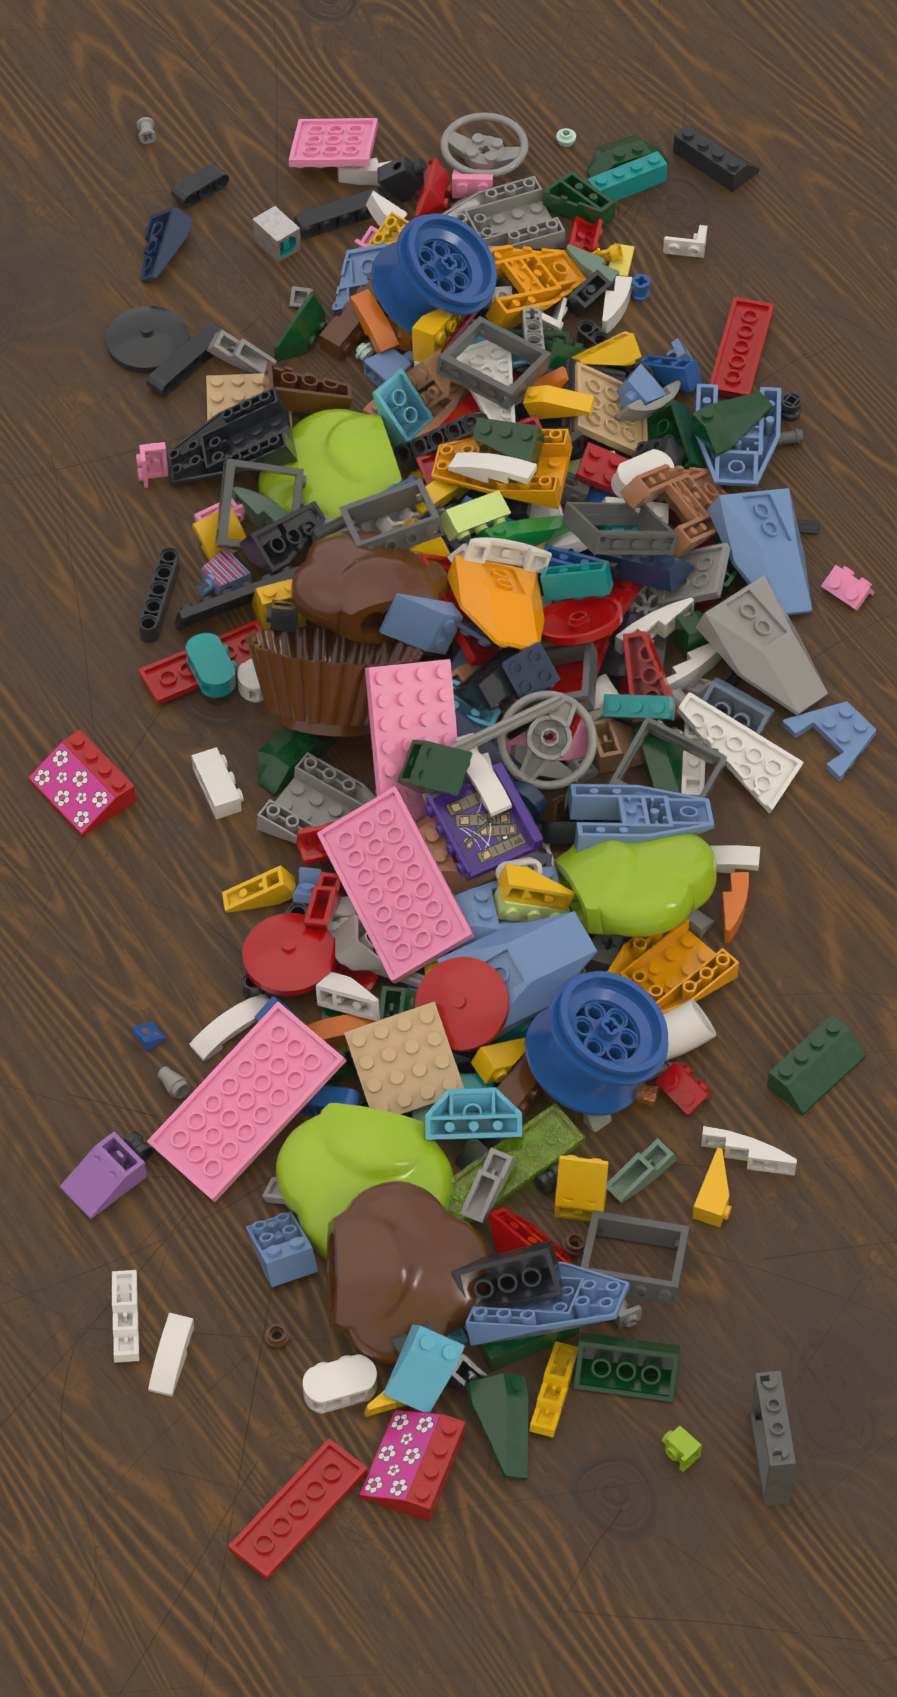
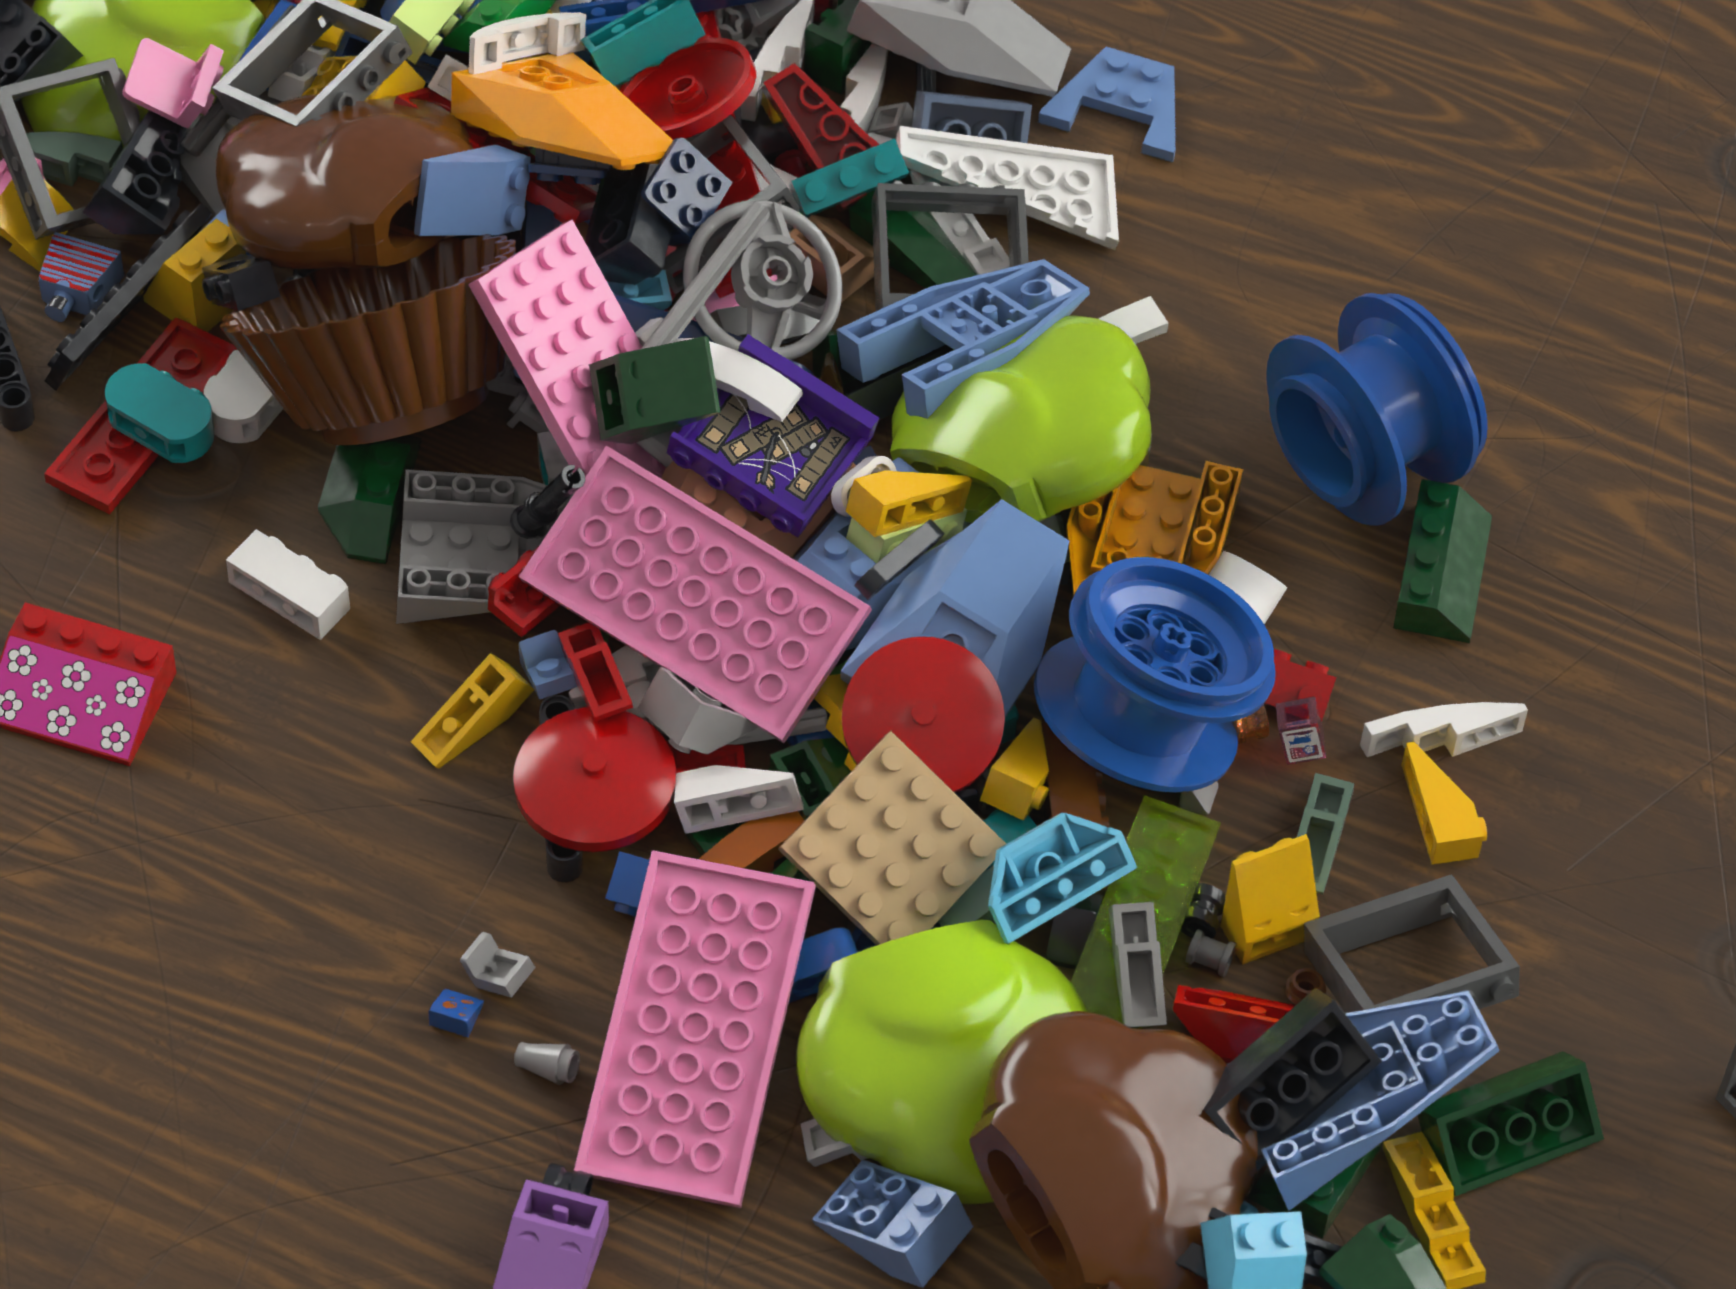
camera: 35 degrees left, 0 degrees up
white slope [190,994,270,1062] -> none
lime brick [662,1426,702,1472] -> none
orange slope [721,872,749,943] -> none
none -> bright pink bracket [122,38,224,129]
none -> light grey bracket [460,932,535,998]
none -> black pin [510,465,585,539]
none -> beam [854,519,945,600]
none -> dark grey bush [1185,928,1237,978]
none -> blue wheel [1266,293,1488,526]
none -> clear pink brick [1276,697,1326,765]

